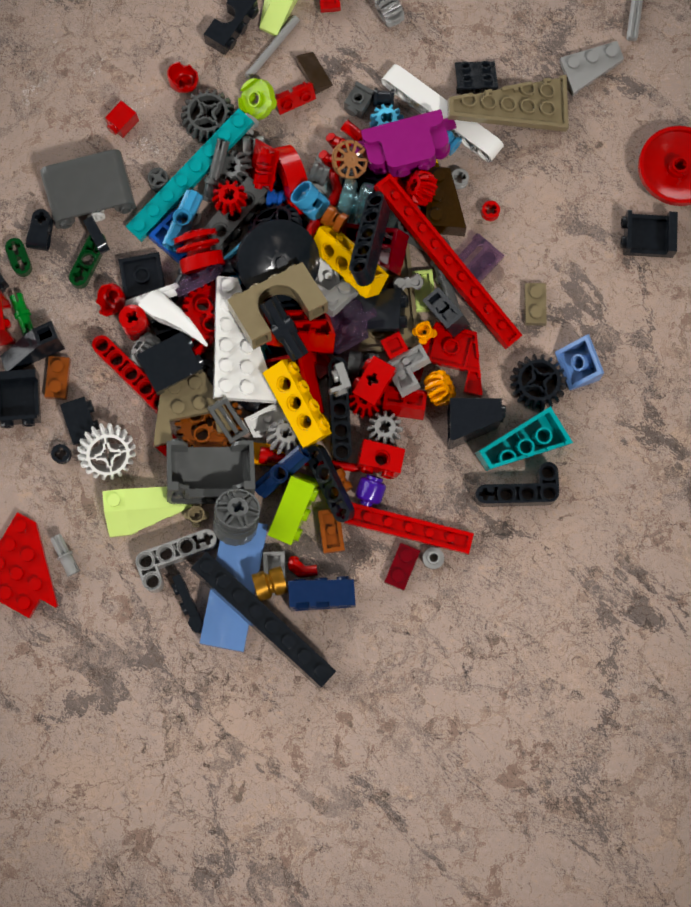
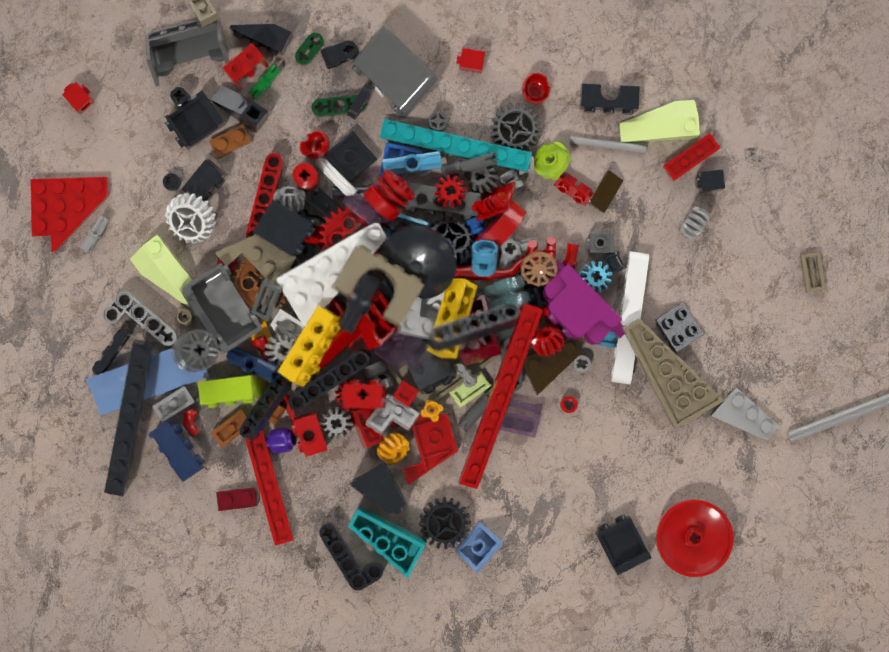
camera: 55 degrees right, 10 degrees up
white piece [136,289,208,347] -> none
pearl gold wheel [251,566,289,601] -> none
dark grey wheel [308,161,331,187] -> none
dark orange wheel [320,205,349,234] -> none
light grey bracket [328,362,351,397] -> none
black brick [422,287,470,338] -> none
light grey plate [423,548,444,569] -> none
dark tan plate [524,283,547,326] -> none

